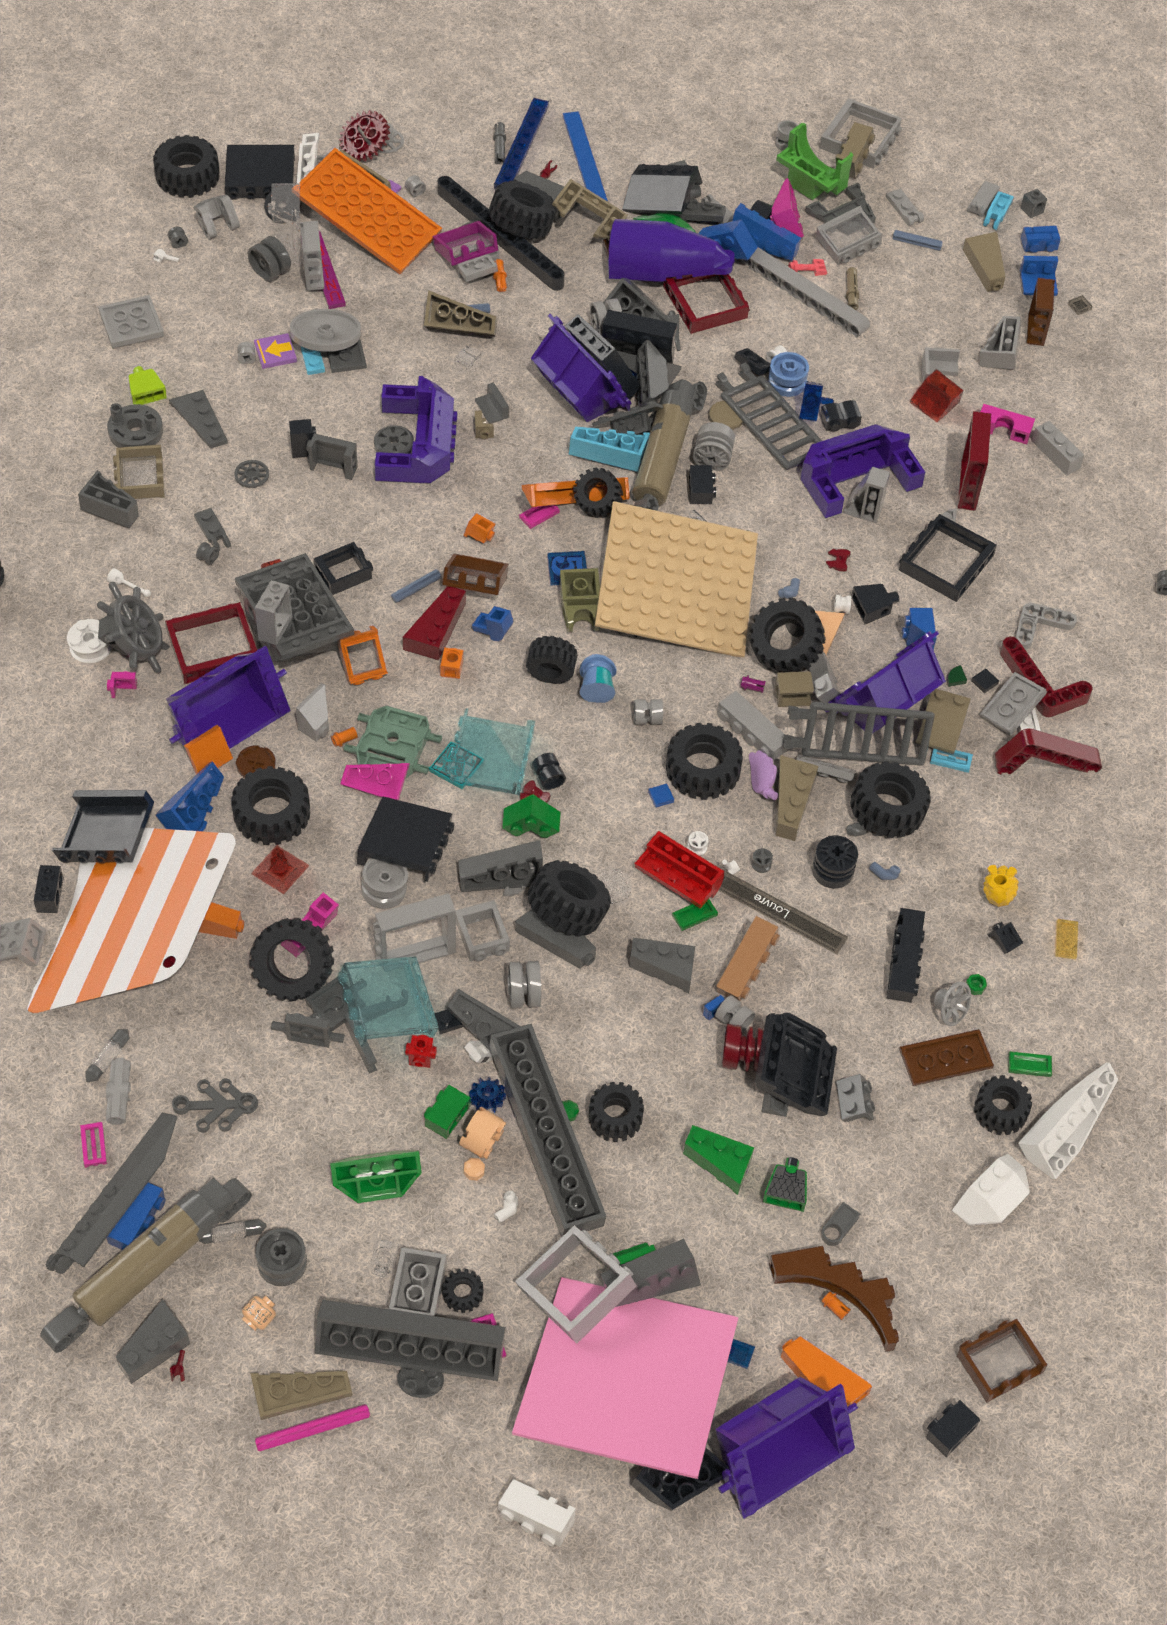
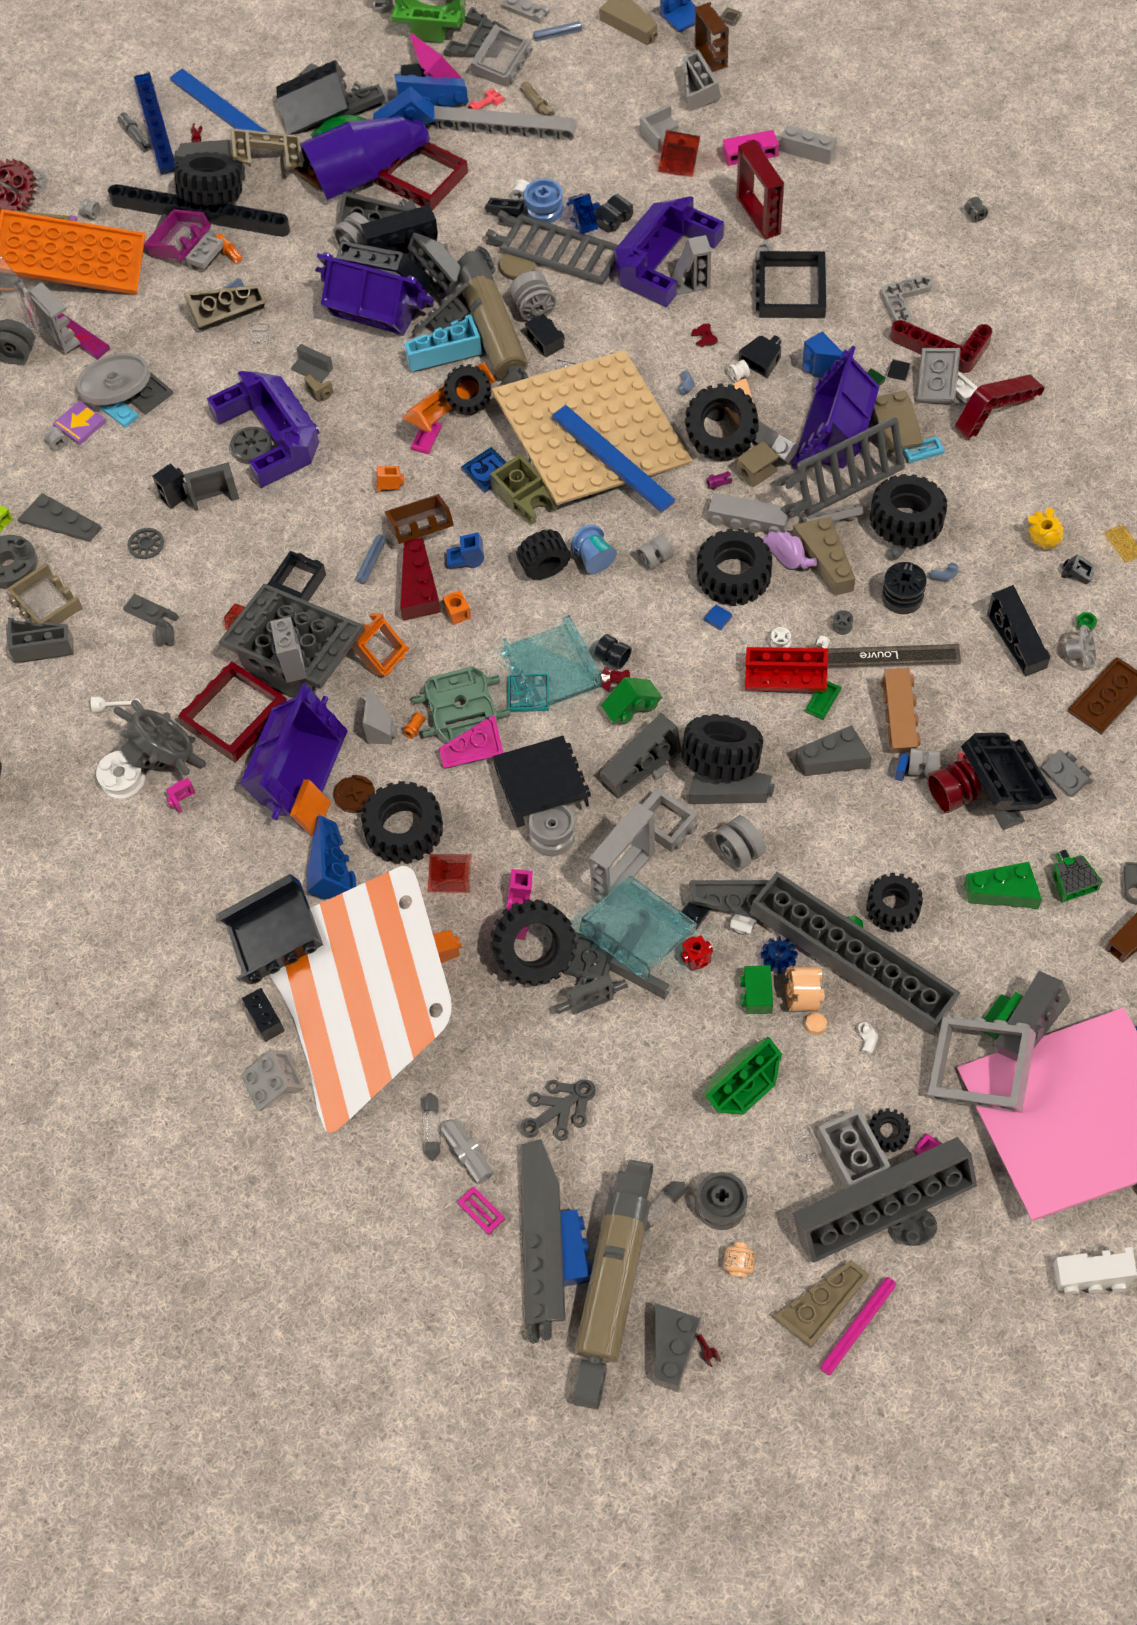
camera: 25 degrees left, 5 degrees up
none -> blue tile [552,405,675,513]

